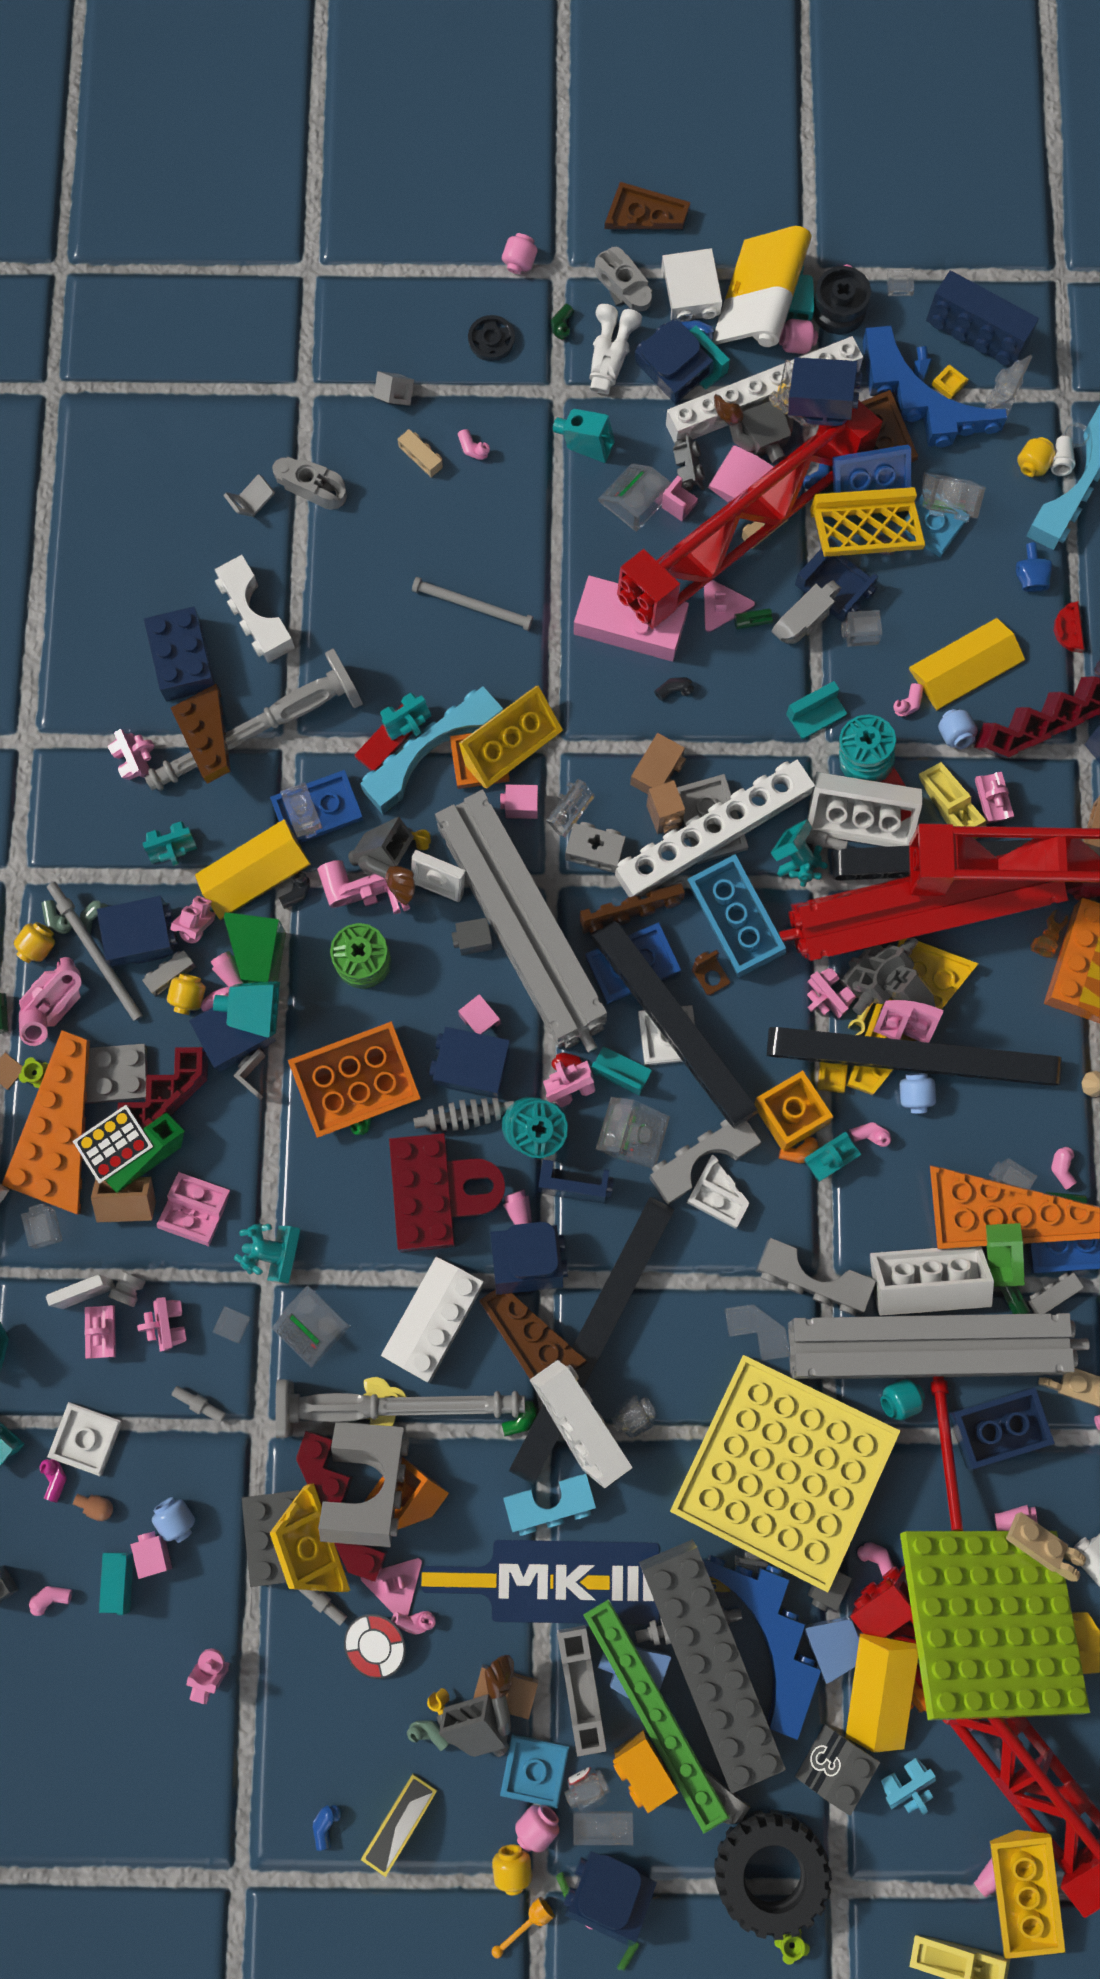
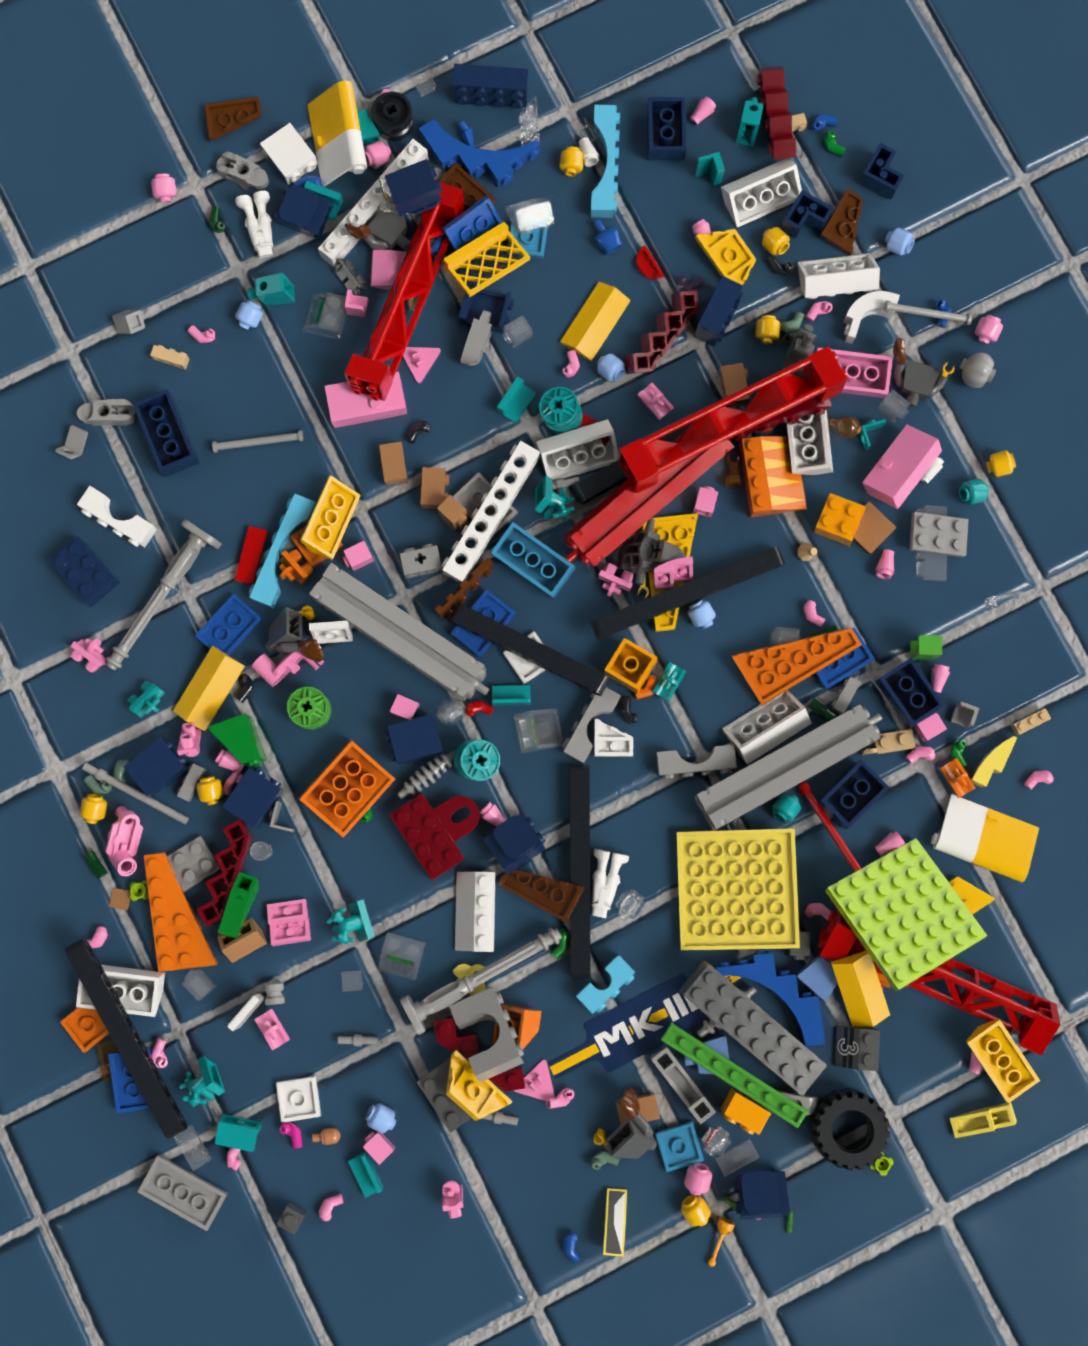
camera: 30 degrees left, 5 degrees up
sticker [73,1105,153,1184] -> none
bright pink hips [137,1297,186,1352] -> none
reddish brown wing [171,683,231,784] -> none
teal torso [213,981,280,1037] -> none
clear plate [280,782,323,839] -> none
sticker [344,1614,405,1679] -> none
teal hips [380,692,432,741] -> none
dark grey brick [452,918,493,955] -> none
black wheel [468,315,515,360] -> none
white wedge [530,1360,632,1488] -> none
dark blue panel [538,1159,614,1203] -> none
bright pink hips [543,1061,595,1108] -> none
clear plate [546,779,595,838] -> none
reddish brown bracket [692,949,730,996] -> none
clear tile [725,1304,790,1361] -> none
dark green piece [734,608,773,629] -> none
yellow tile [817,1062,848,1093] -> none
bright pink arm [849,1122,891,1147] -> none
medium azure hips [881,1758,936,1815] -> none
light yellow slope [919,762,986,839] -> none
yellow tile [932,364,968,400] -> none
bright green panel [986,1223,1025,1287] -> none
tan hinge [1006,1512,1086,1582] -> none
none -> dark blue brick [132,389,200,477]
none -> light blue head [235,300,263,330]
none -> clear wheel [250,841,272,861]
none -> orange hips [279,549,313,586]
none -> medium nougat panel [379,442,408,486]
none -> clear head [436,697,466,726]
none -> white piece [590,848,629,918]
none -> black arm [621,696,637,724]
none -> bright pink brick [693,486,718,518]

